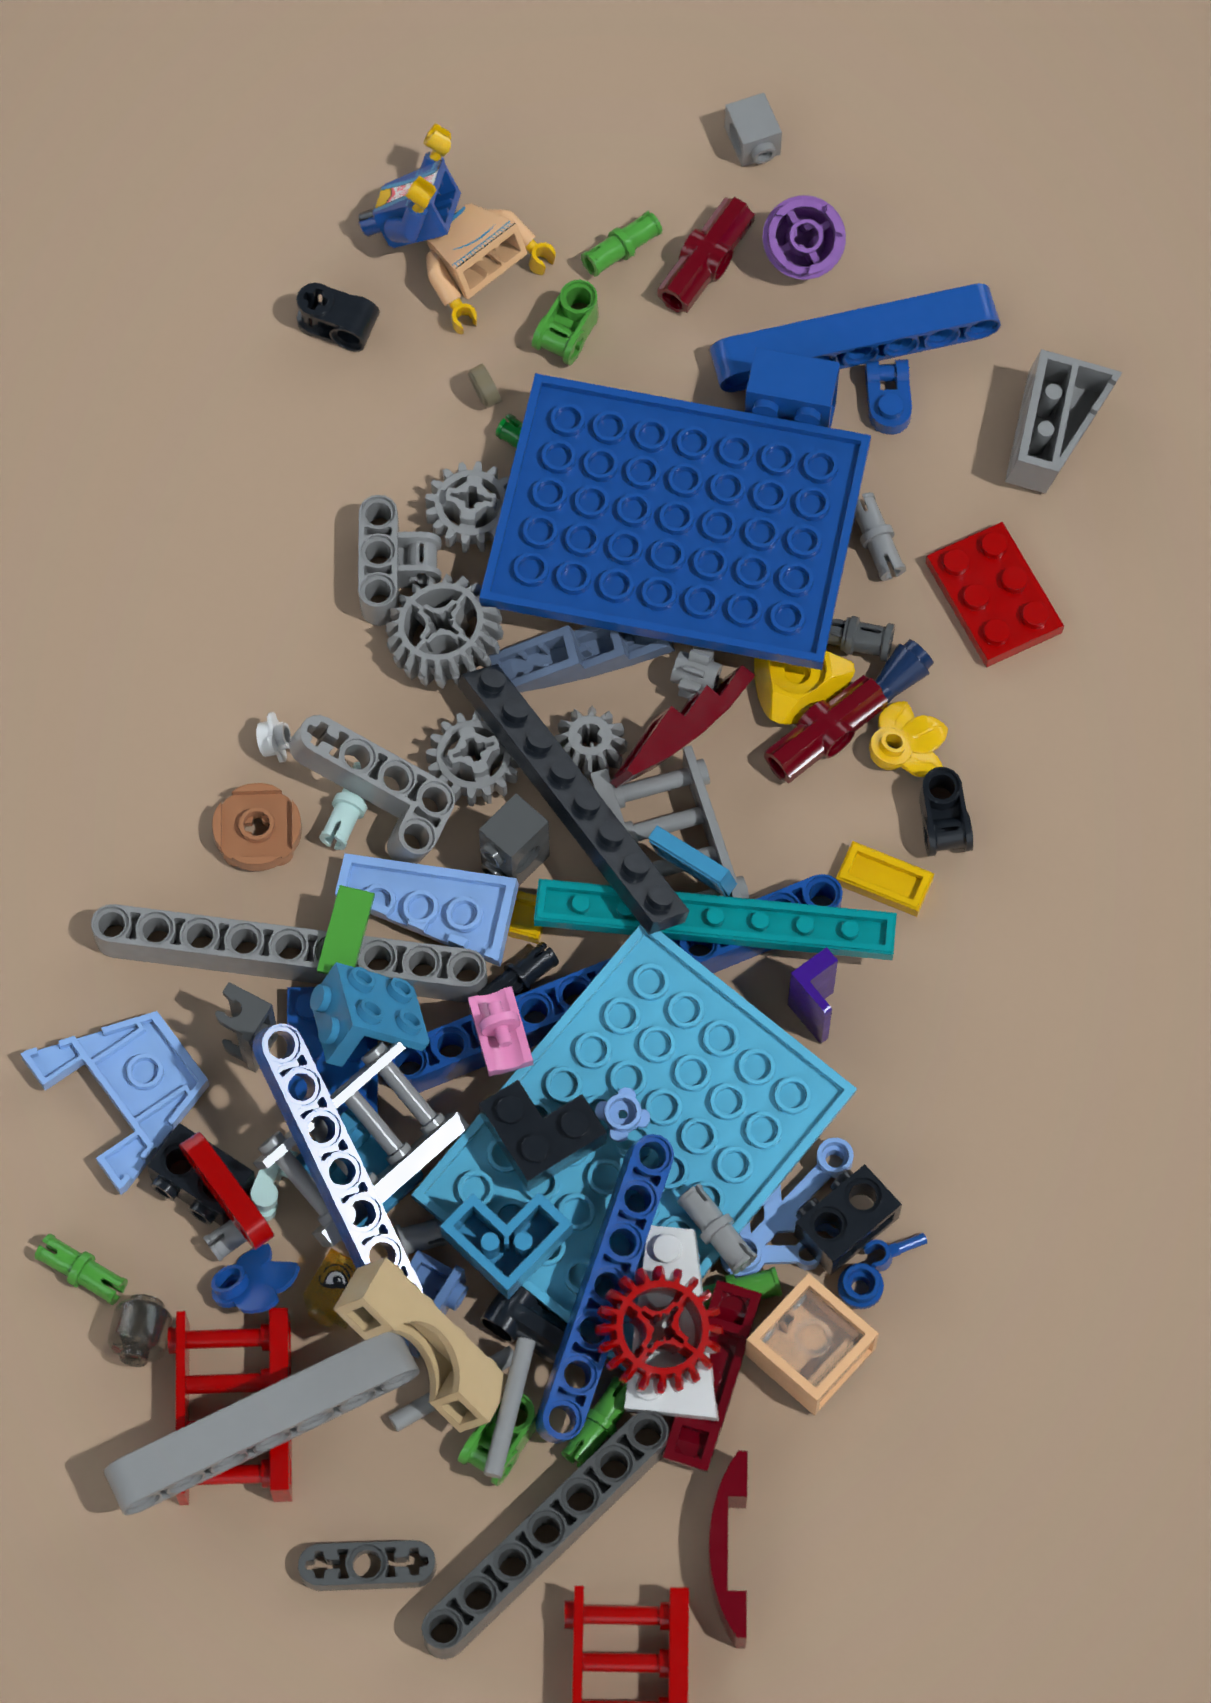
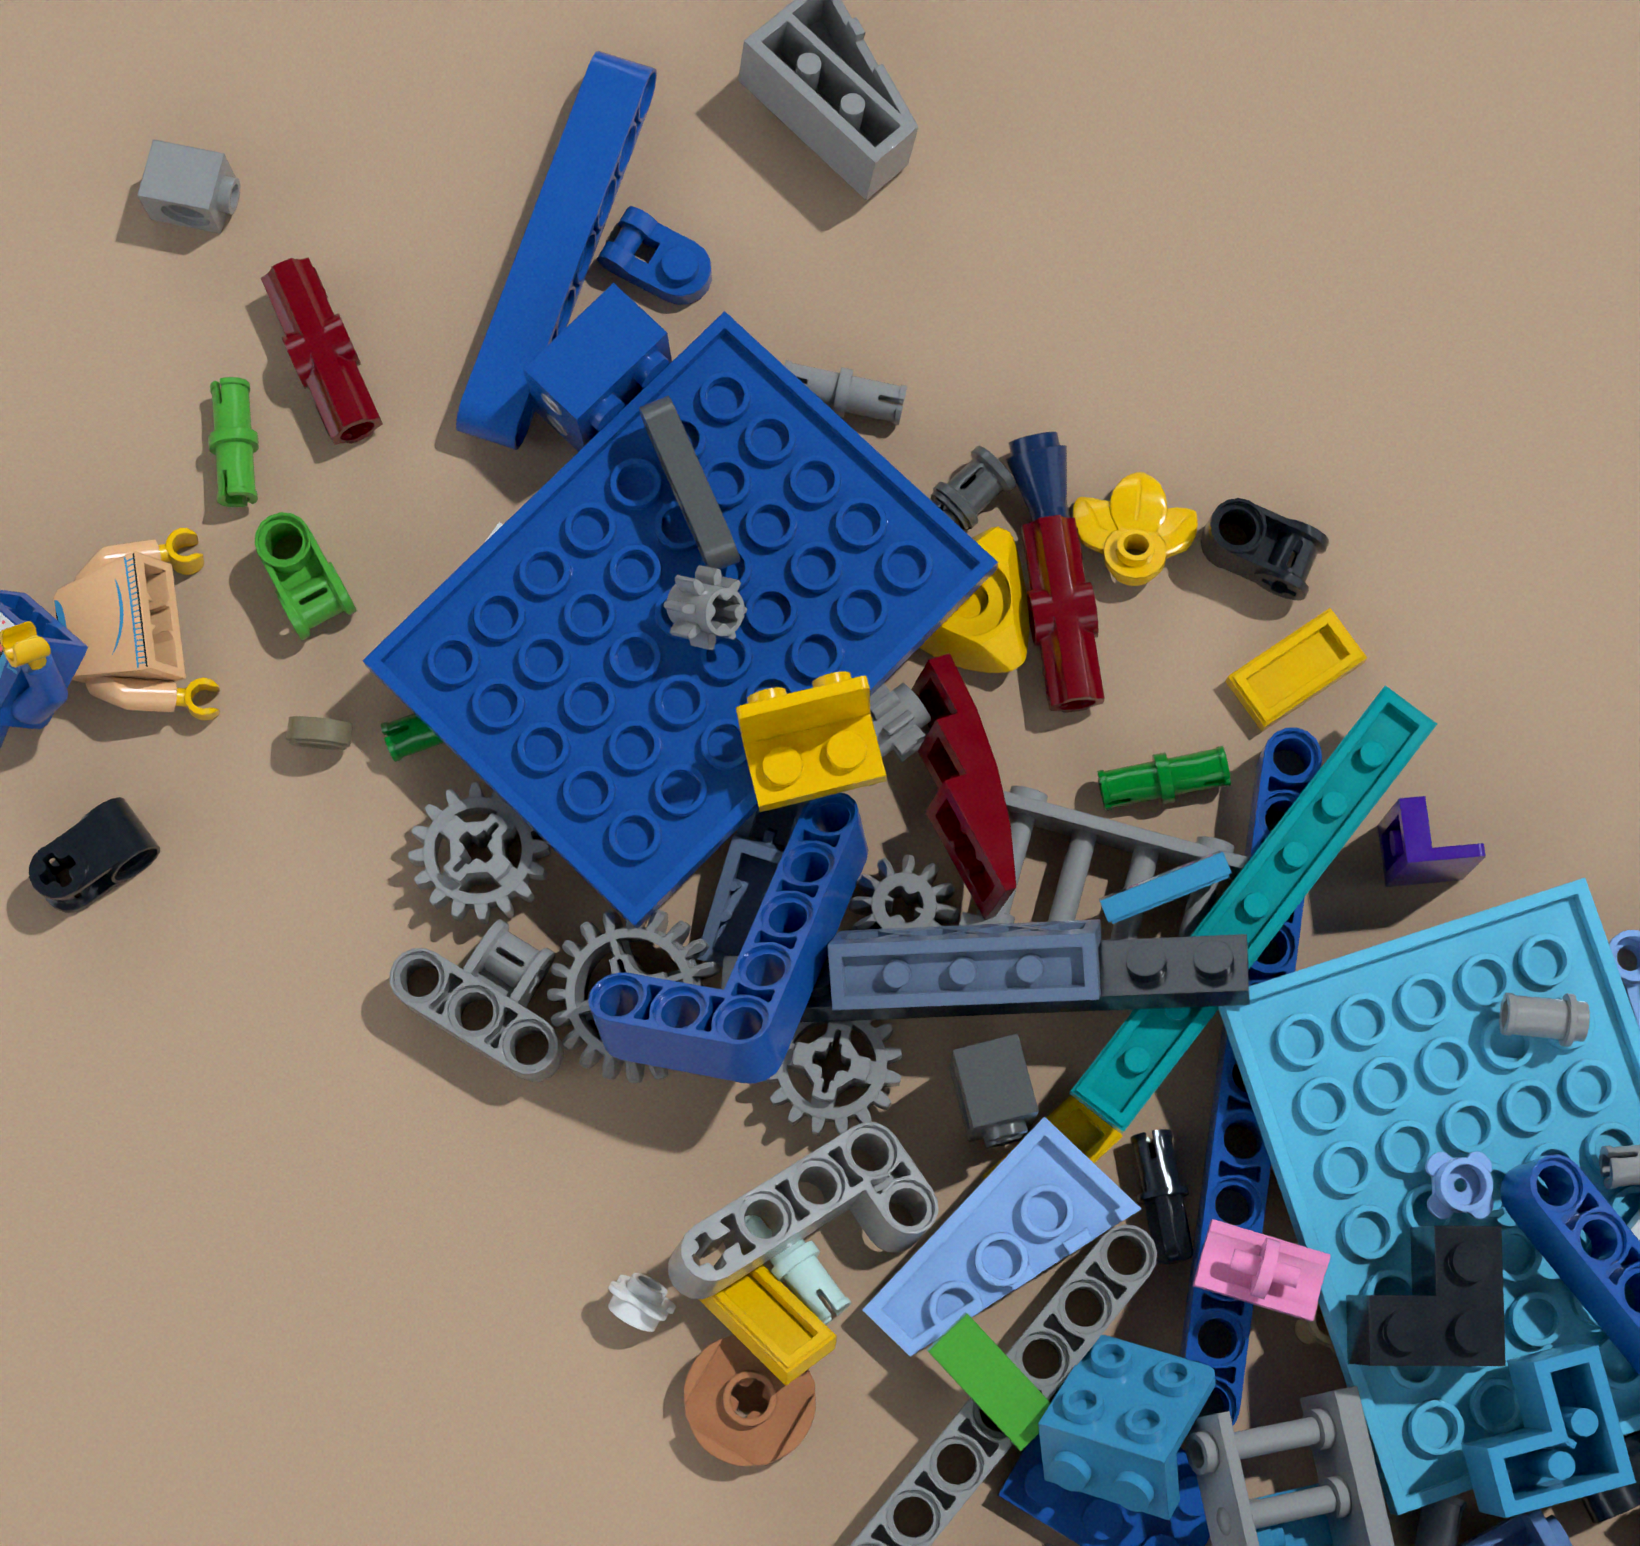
camera: 55 degrees left, 10 degrees up
medium lavender cone [763,195,846,280] -> none
red plate [926,521,1064,668] -> none
none -> blue beam [588,792,869,1083]
none -> dark grey beam [639,396,740,570]
none -> light grey gear [664,565,747,650]
none -> yellow tile [698,1264,837,1386]
none -> yellow bracket [736,671,887,812]
none -> sand blue fence [828,919,1102,1010]
none -> green pin [1097,745,1231,811]
none -> light grey pin [1499,993,1590,1047]

